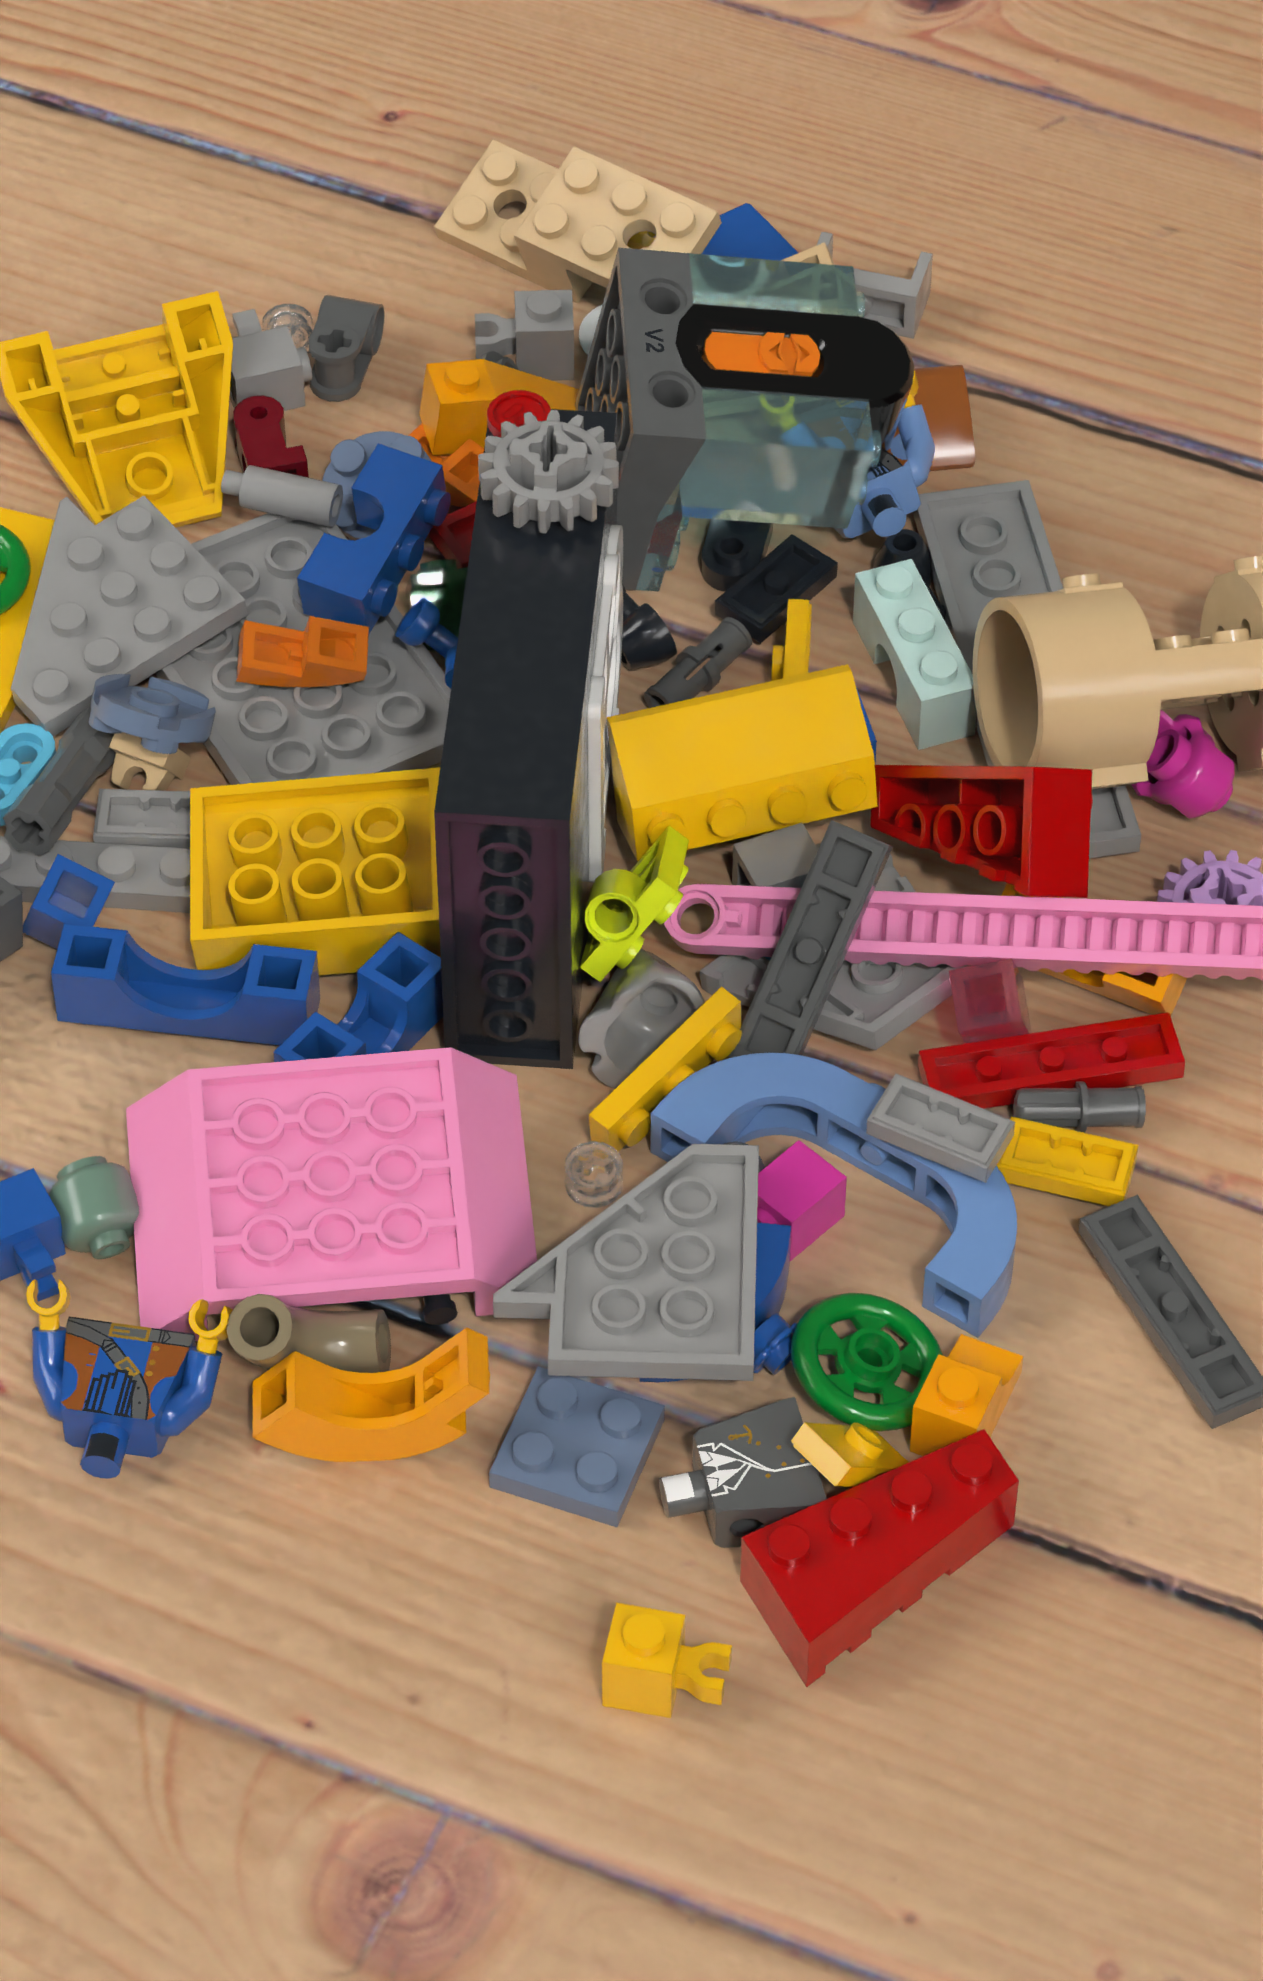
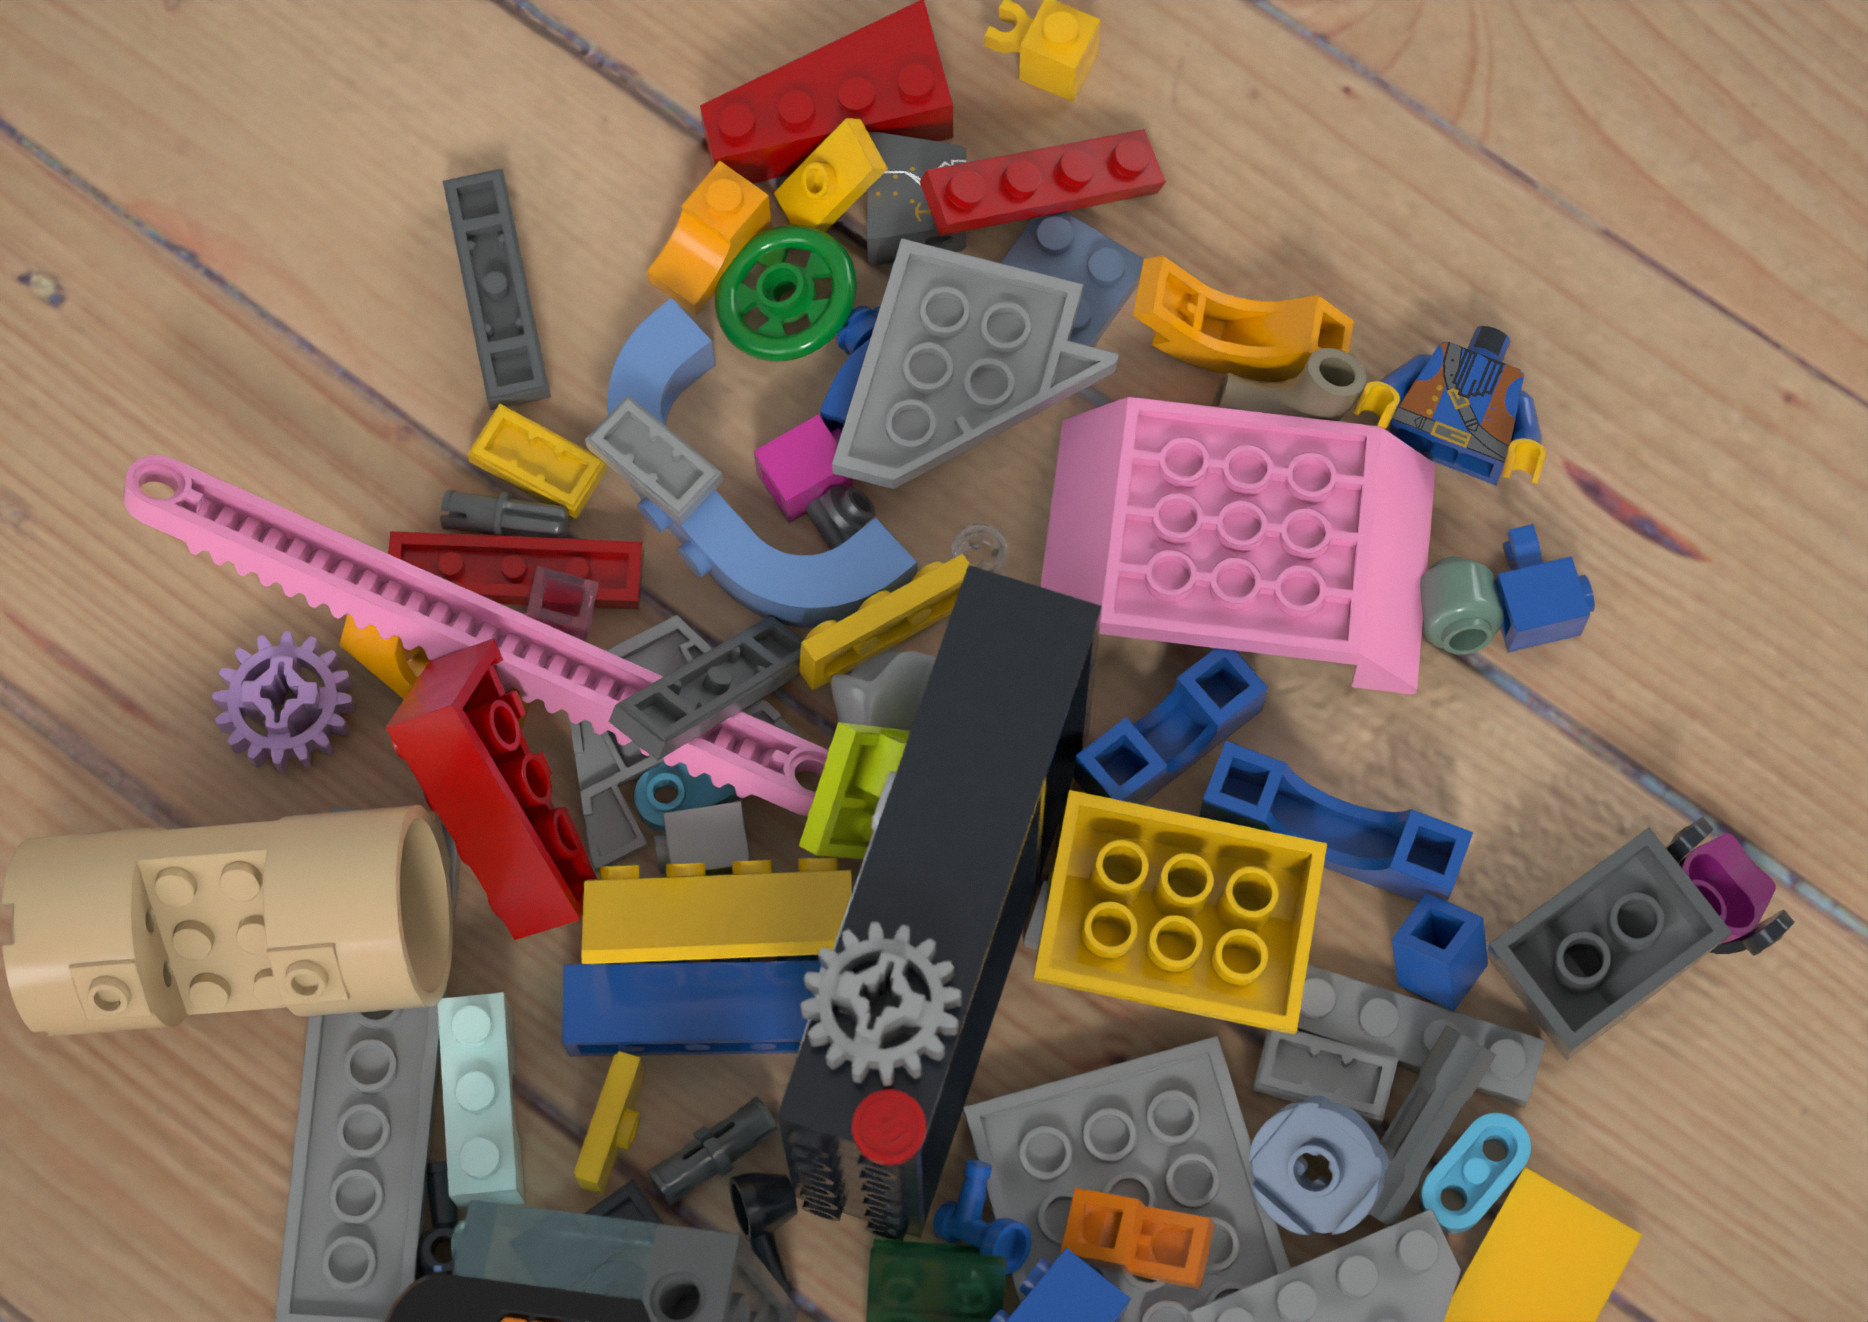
camera: 165 degrees left, 20 degrees up
none -> red plate [919,129,1166,236]

